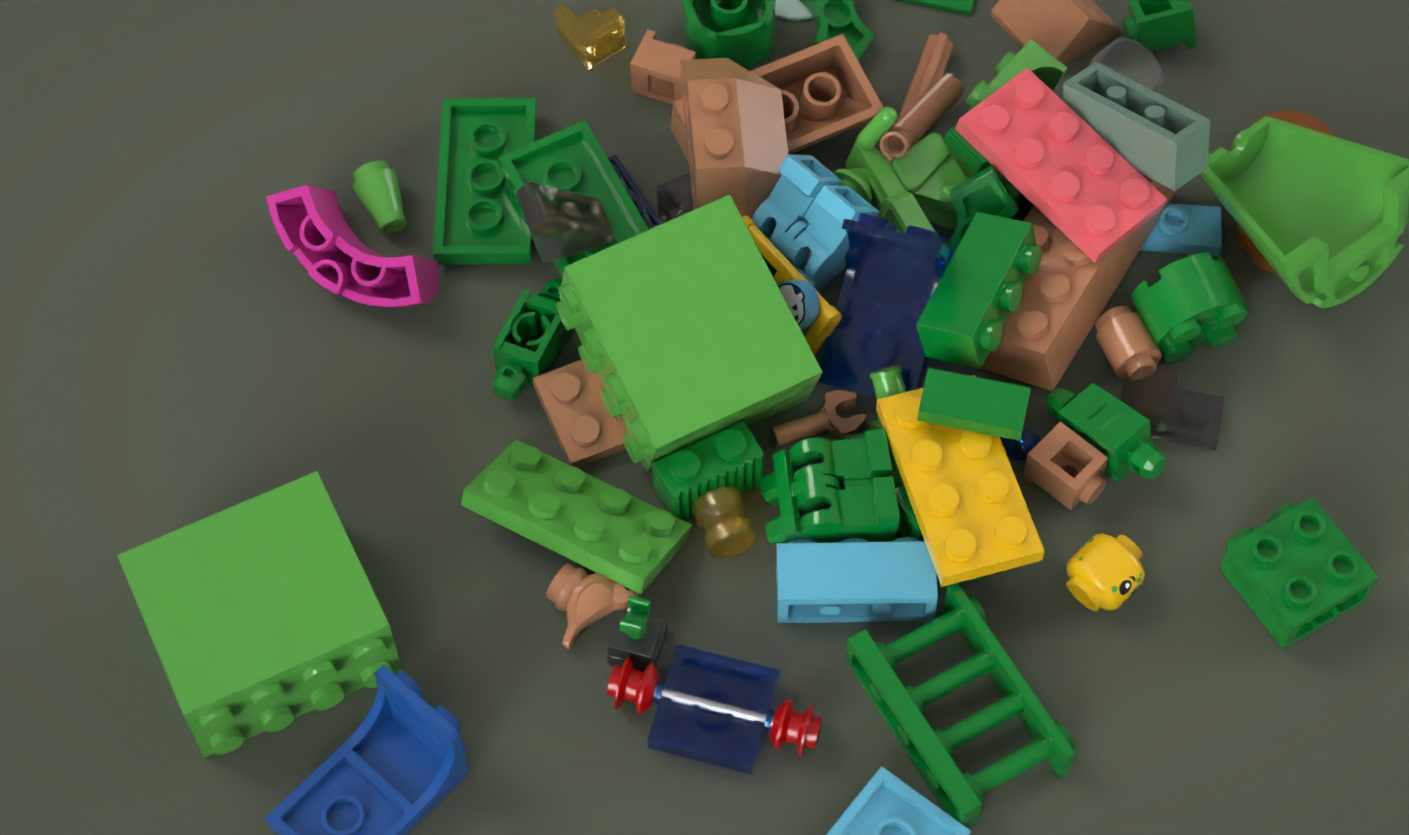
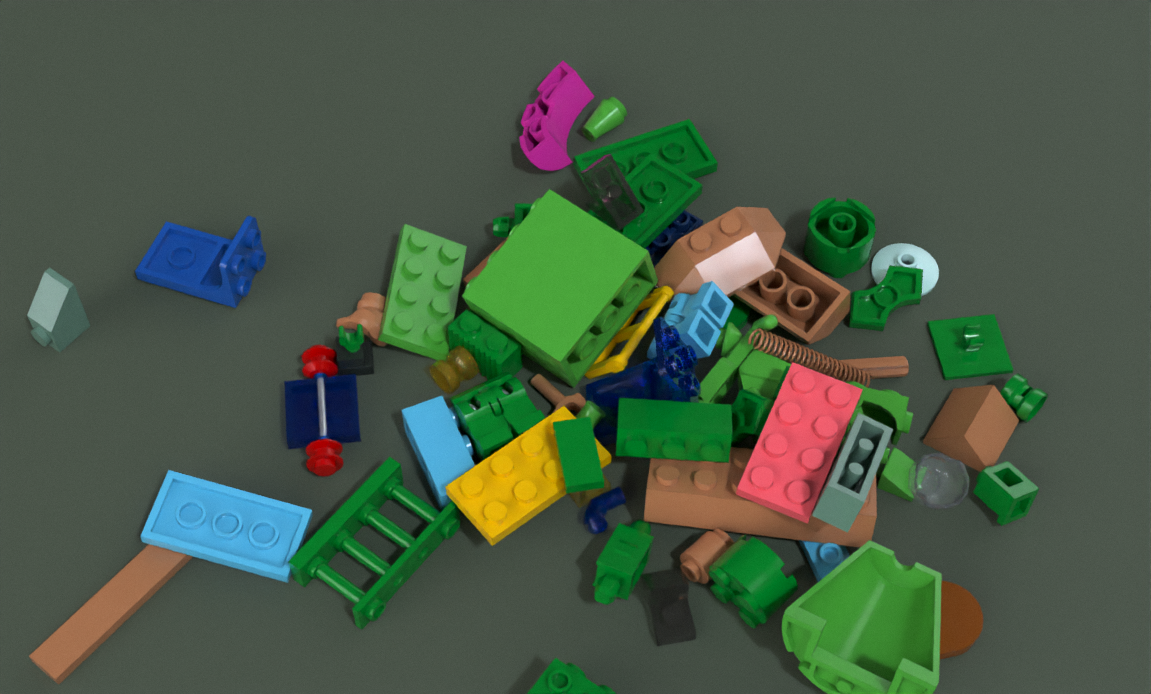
camera: 65 degrees right, 5 degrees down
bright green brick [117,471,403,758] -> none
clear yellow panel [555,3,626,69] -> none
nougat brick [630,29,696,105] -> none
tile [777,279,819,330] -> none
nougat brick [1022,422,1108,510] -> none
yellow head [1066,533,1145,612] -> none

